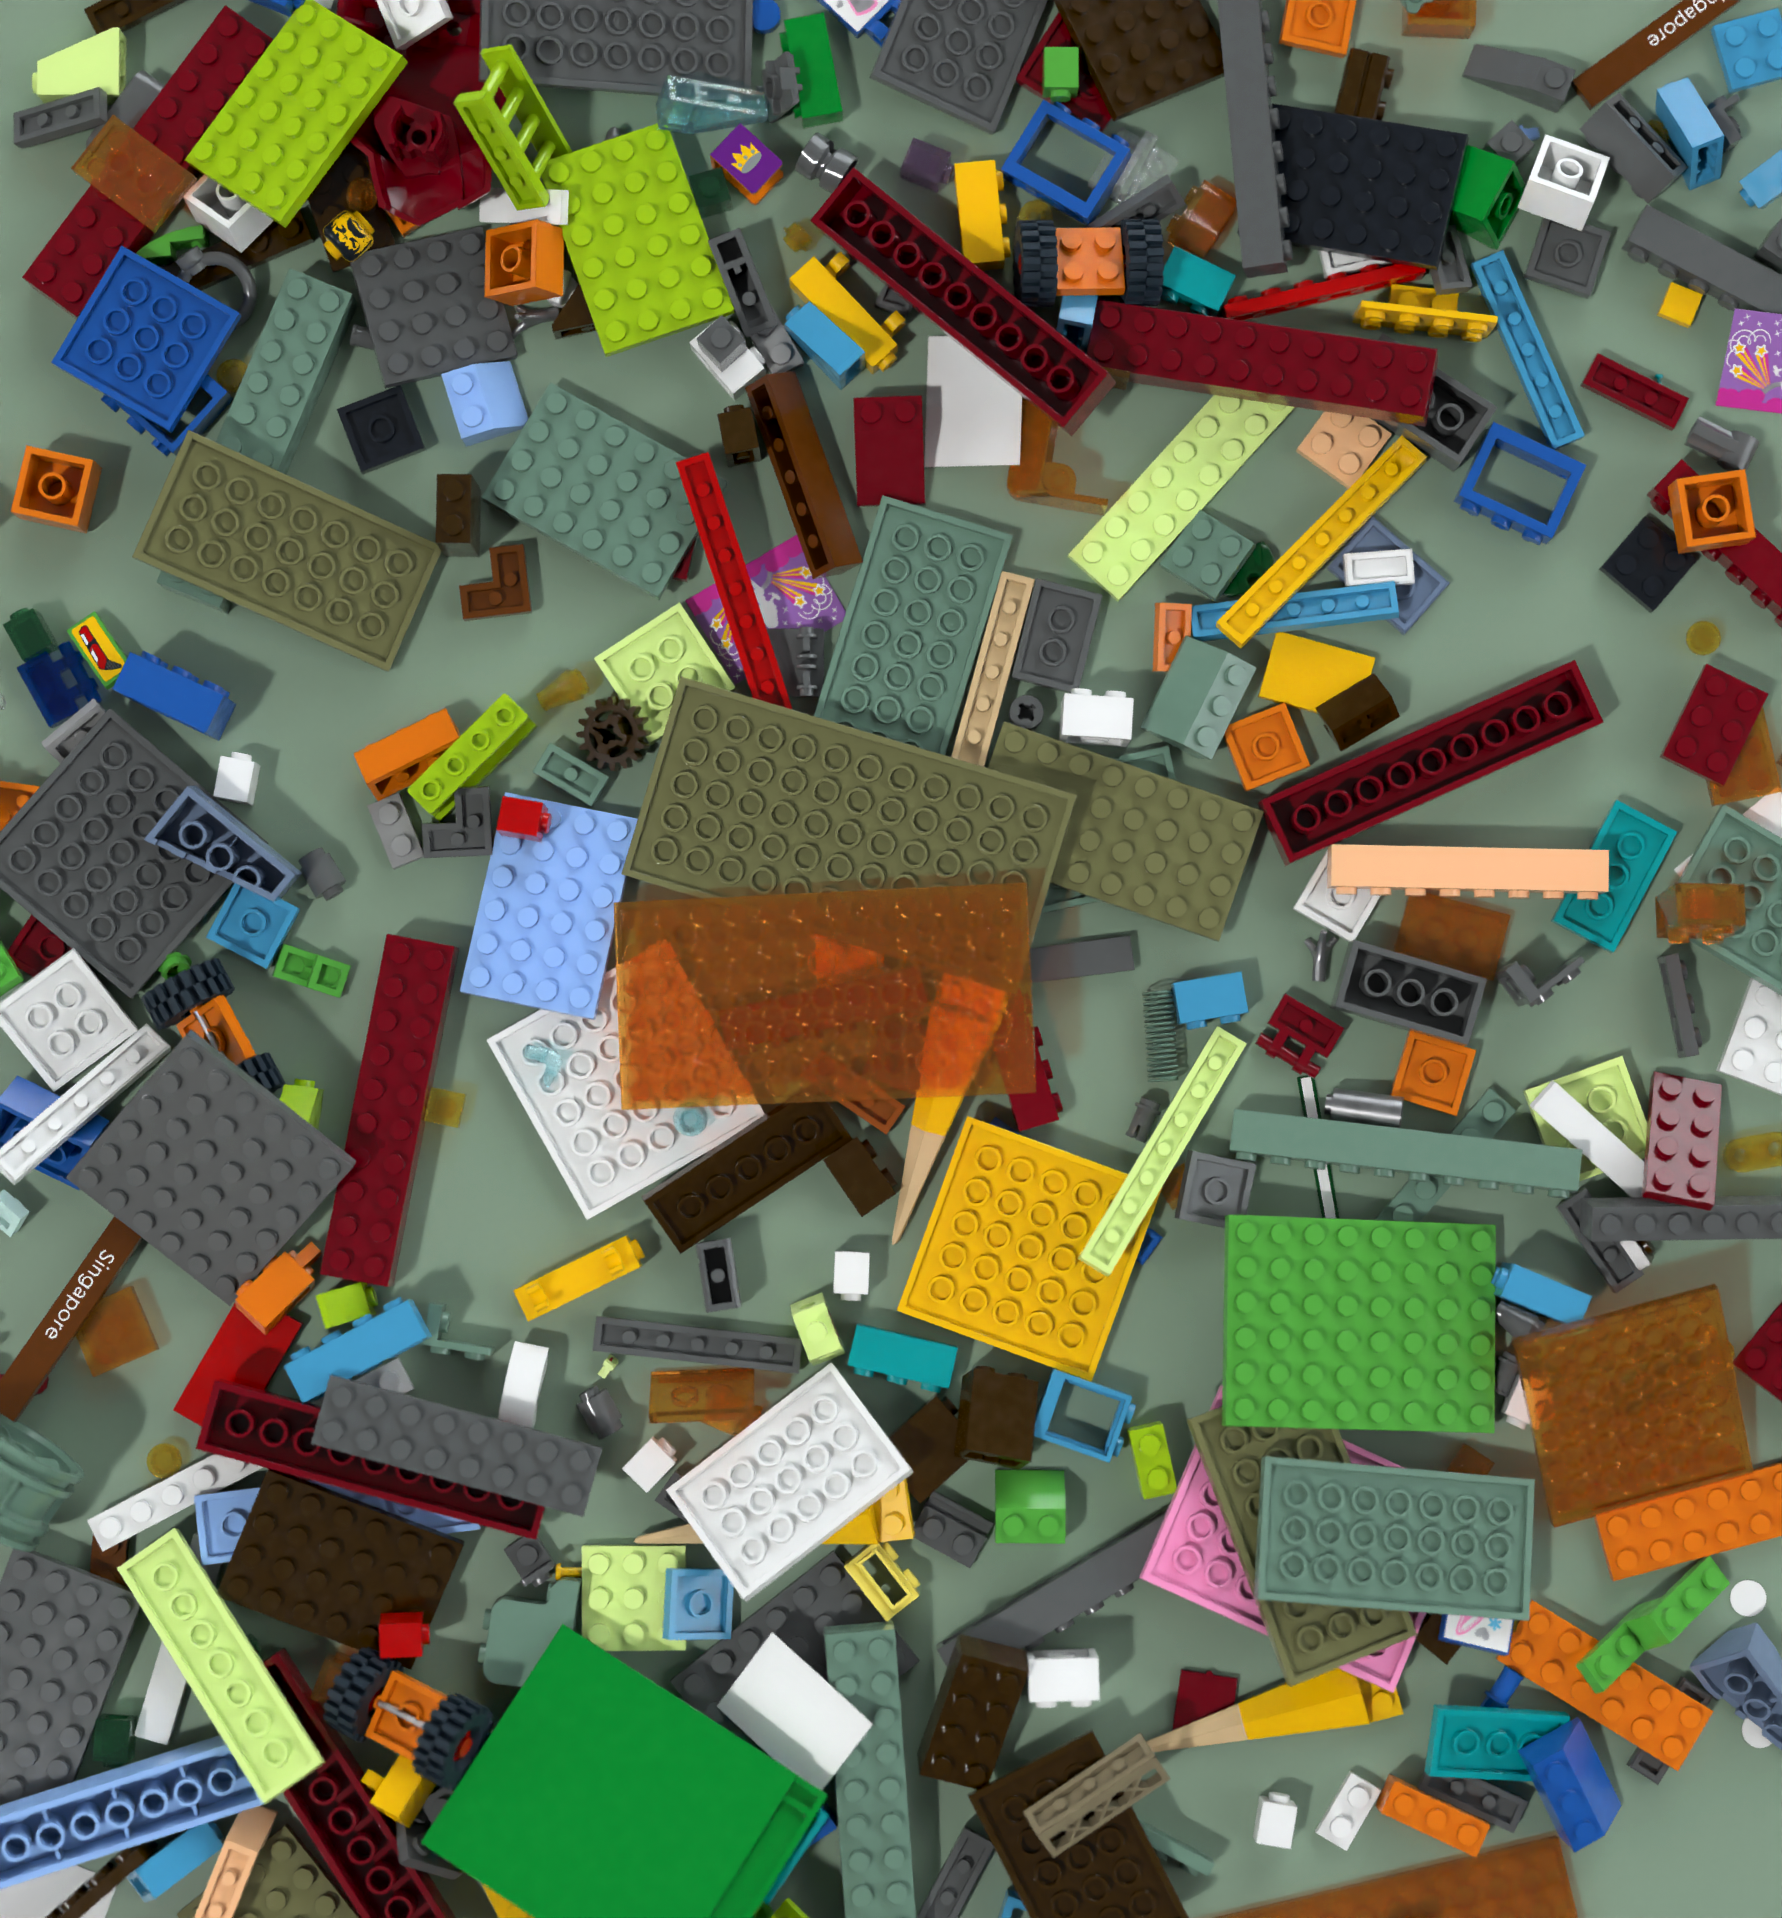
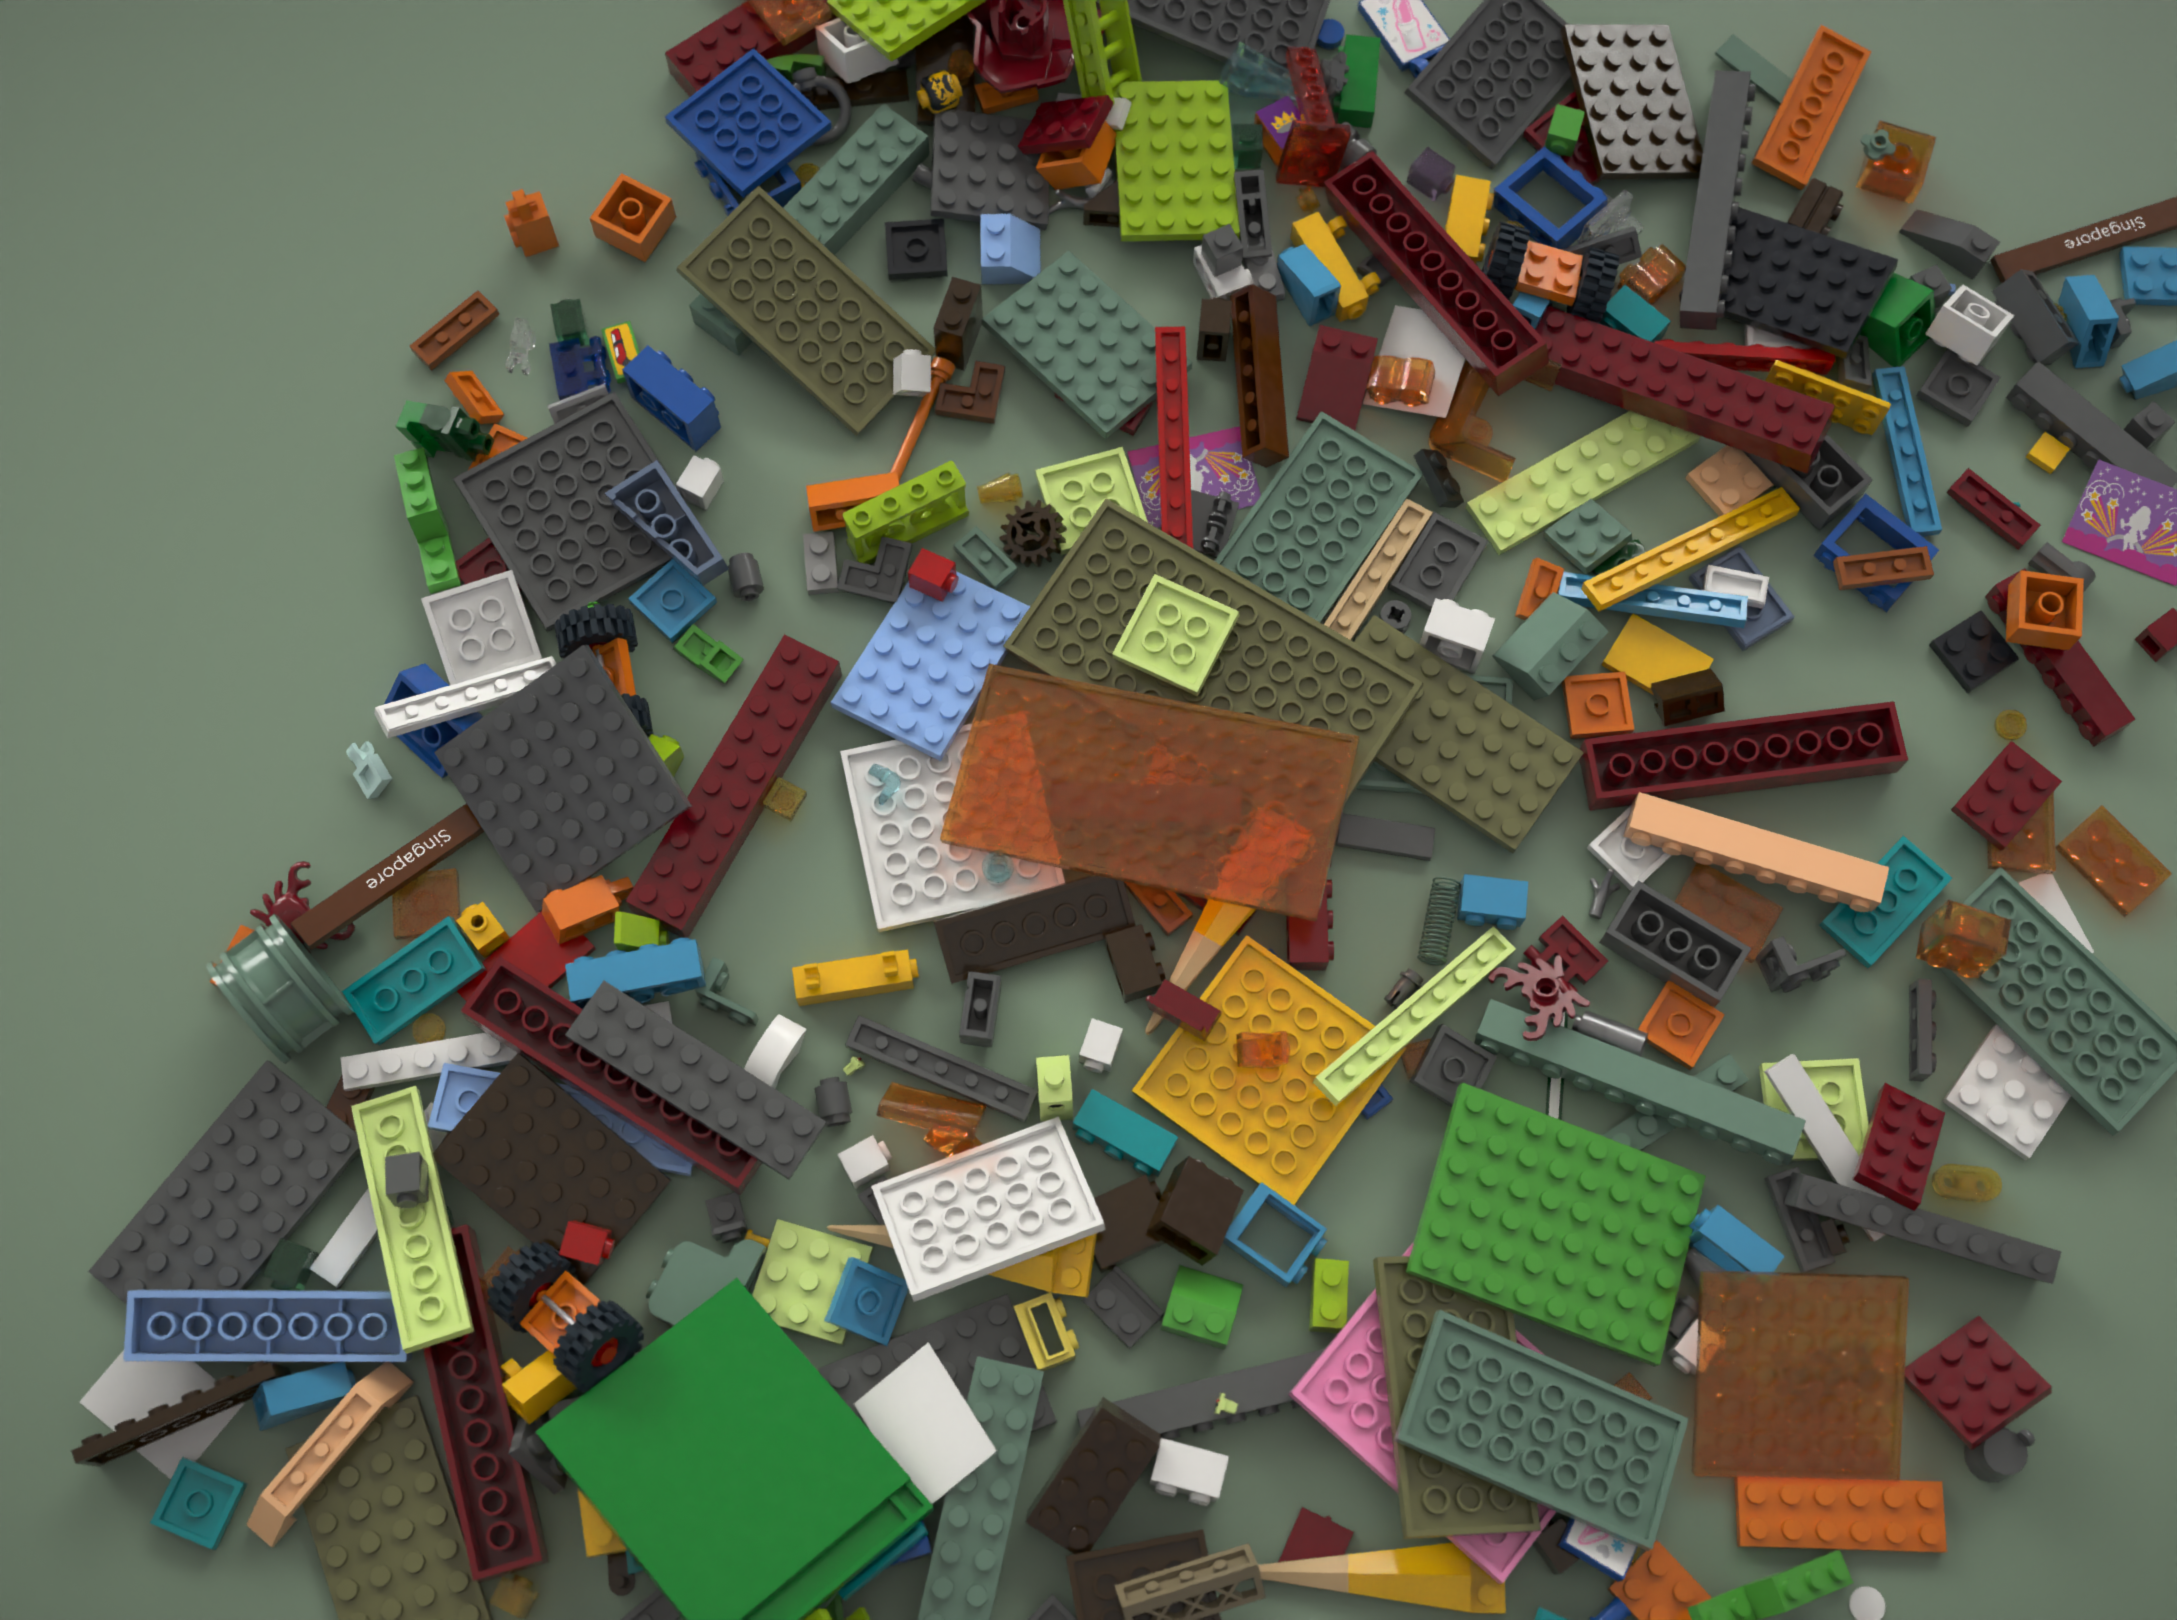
camera: 15 degrees right, 15 degrees down
none -> teal plate [342,916,486,1046]
none -> dark grey brick [385,1152,429,1209]
none -> yellow brick [456,901,510,958]
none -> orange piece [890,357,956,481]
none -> white brick [893,349,931,397]
none -> dark red plate [1018,95,1114,155]
none -> yellowish green plate [1112,574,1240,696]
none -> dark red panel [1145,979,1221,1041]
none -> yellowish green piece [1215,1393,1238,1414]
none -> clear orange bracket [1236,1031,1290,1069]
none -> clear red bracket [1275,46,1351,188]
none -> clear orange brick [1366,355,1436,407]
none -> pearl dark grey plate [1413,449,1464,508]
none -> animal [1488,955,1590,1041]
none -> dark orange plate [1833,546,1934,590]

